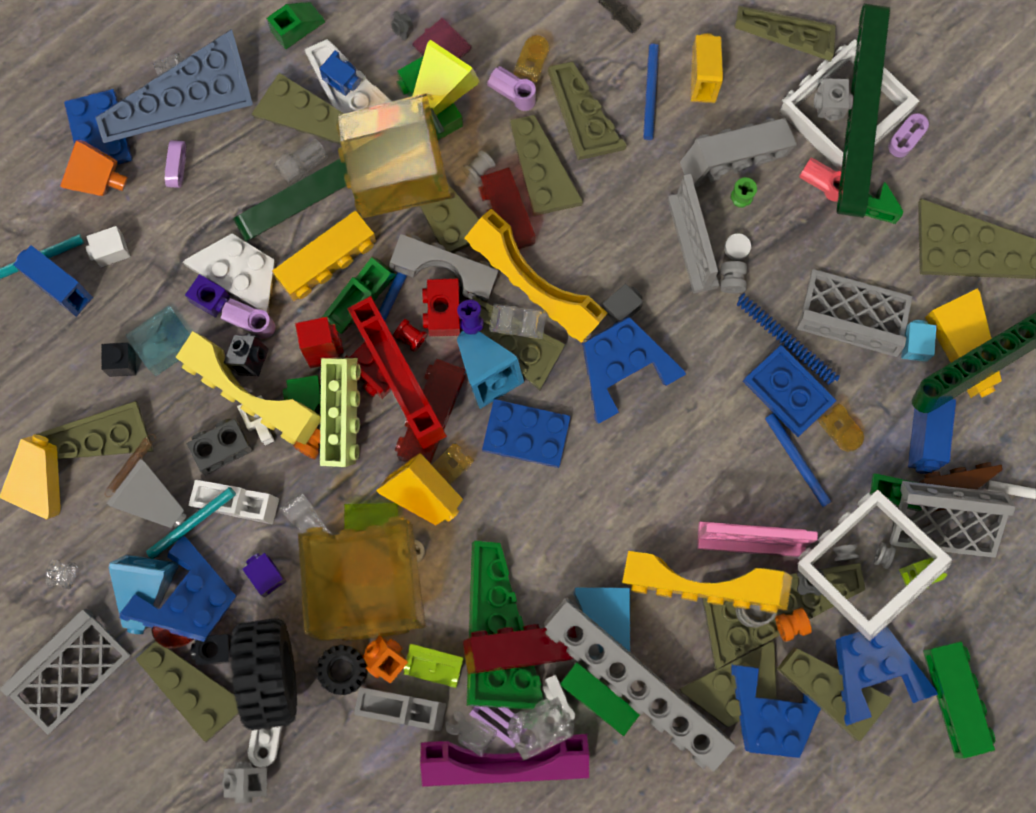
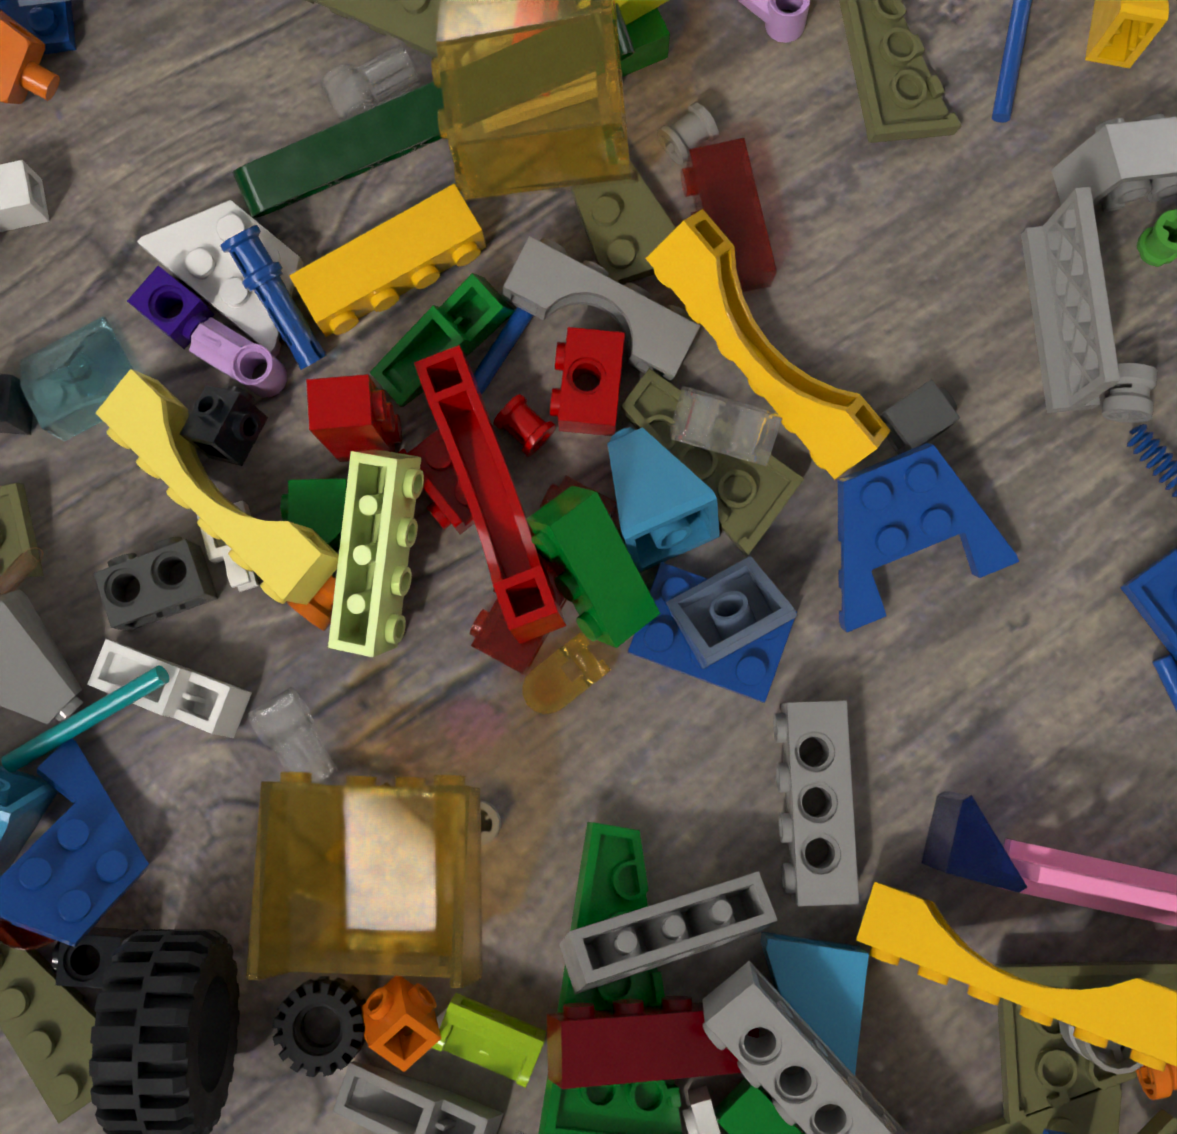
camera: 15 degrees right, 5 degrees up
lavender beam [165,140,186,188] -> none
dark purple brick [242,553,287,598] -> none
clear neon green tile [344,503,398,532] -> none
yellow slope [376,453,463,525] -> none
dark purple bush [457,300,484,334] -> none
olive wing [510,115,583,216] -> none
white tile [724,234,751,261] -> none
none -> blue pin [220,225,327,370]
none -> green brick [526,486,661,648]
none -> light grey brick [559,871,778,994]
none -> sand blue slope [666,556,797,669]
none -> light grey brick [773,700,859,906]
none -> clear blue slope [921,791,1027,893]

